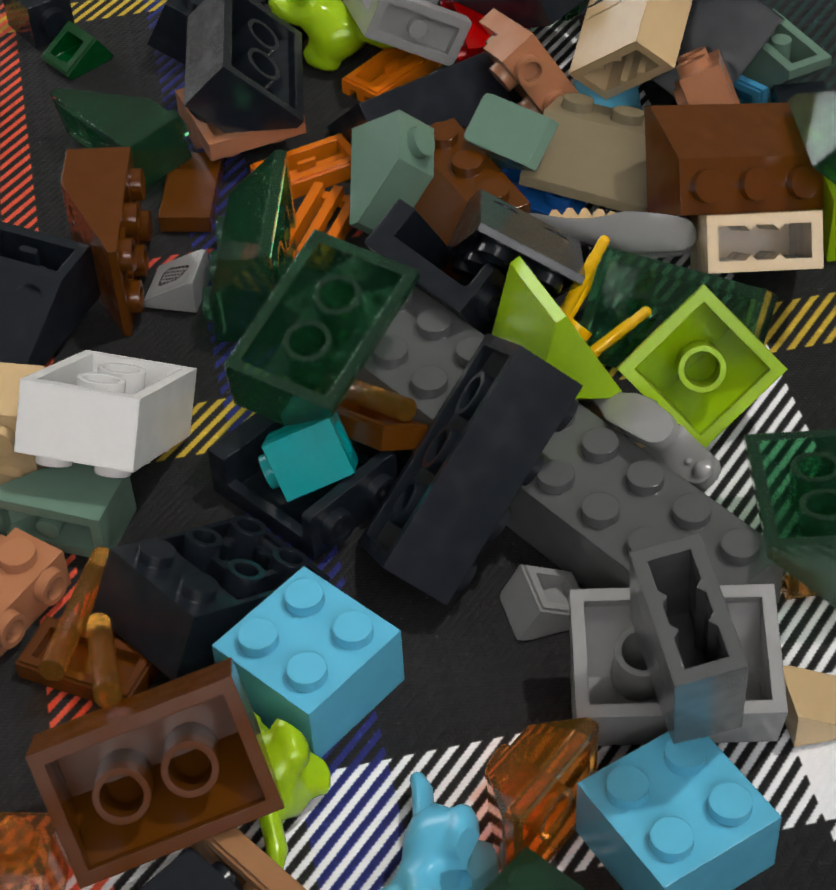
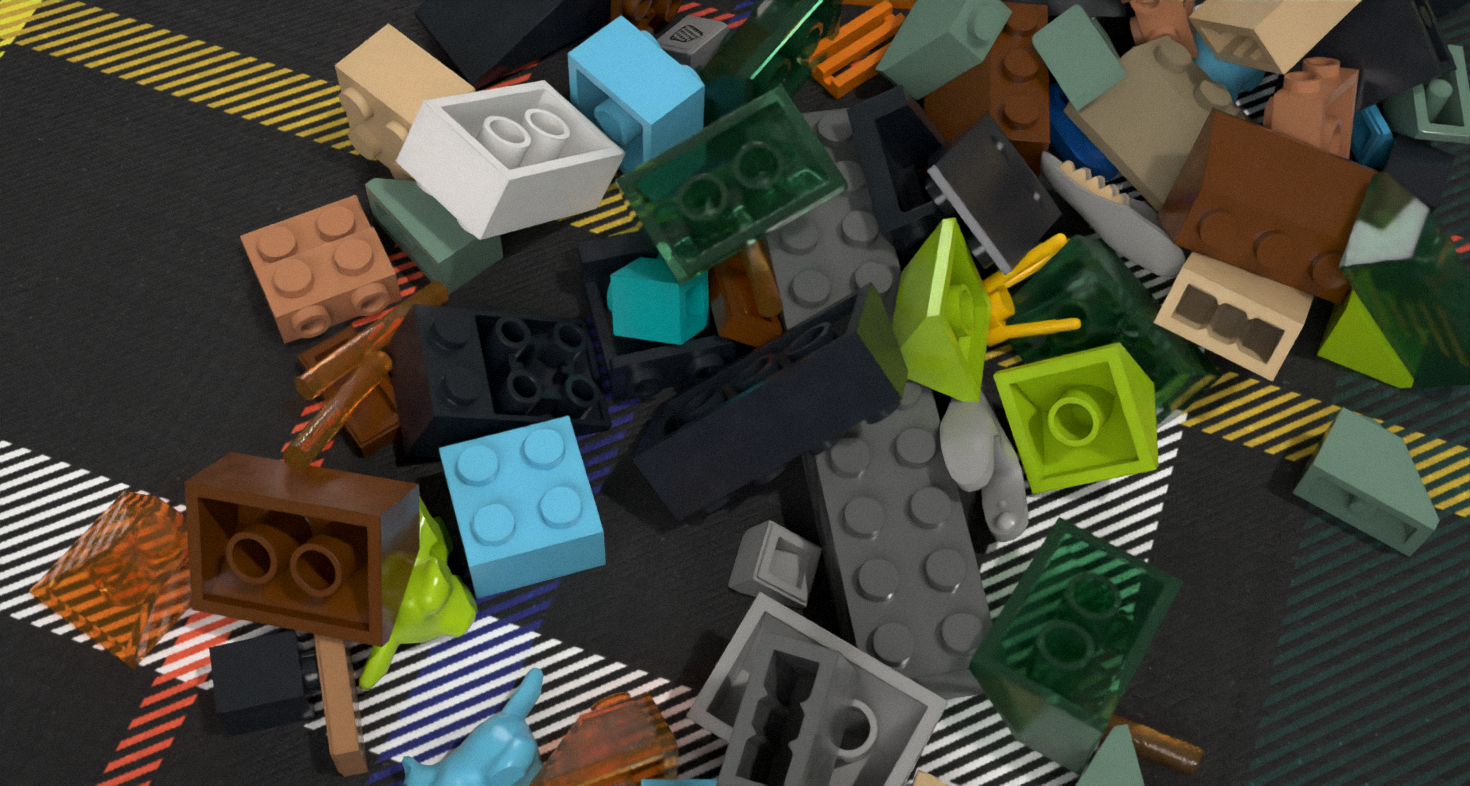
camera: 25 degrees right, 15 degrees up
none -> medium azure brick [567,15,705,197]

